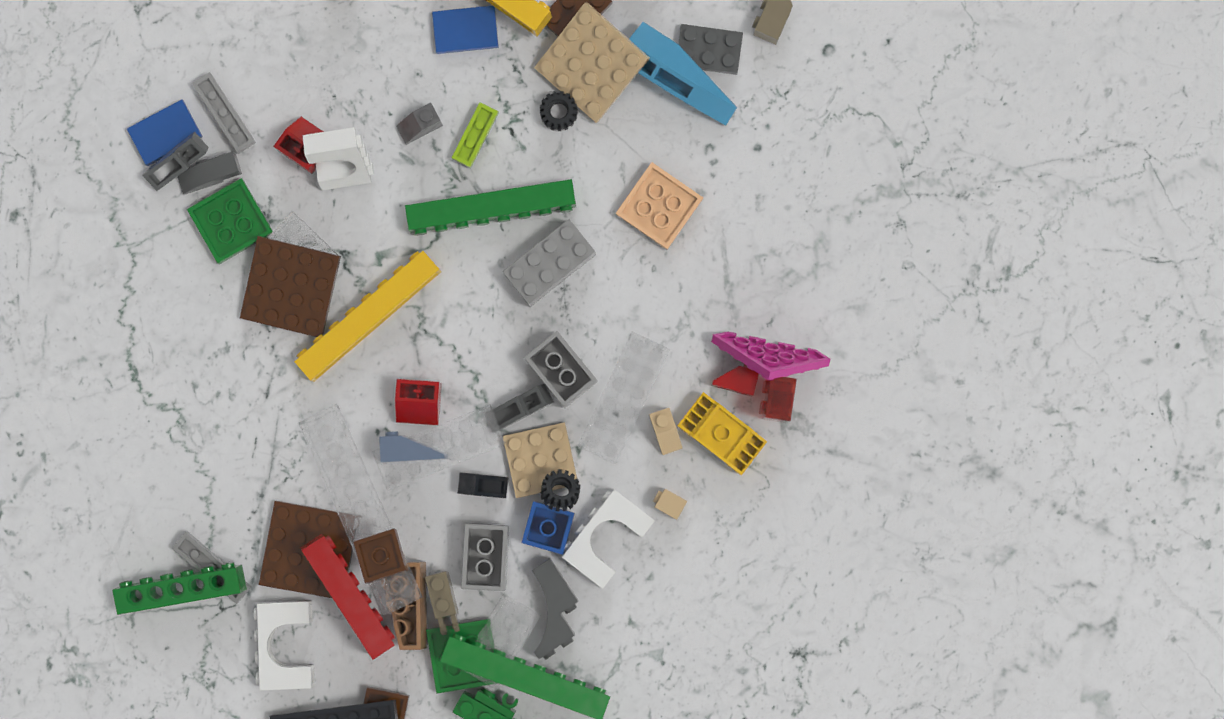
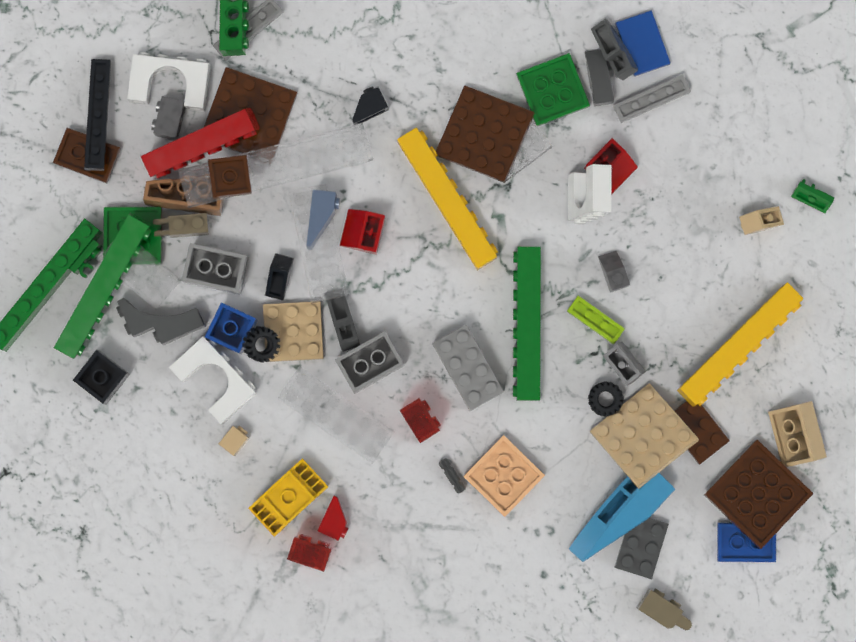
camera: 95 degrees right, 0 degrees up
blue tile [432,6,499,54] -> none
tan slope [649,408,683,455] -> none
dark pink plate [711,331,831,380] -> none
none -> black brick [73,350,130,405]
none -> flat silver brick [151,96,185,140]
none -> black slope [352,86,388,127]
none -> clear red brick [400,398,441,444]
none -> dark grey axle [439,458,466,494]
none -> flat silver brick [603,342,646,386]

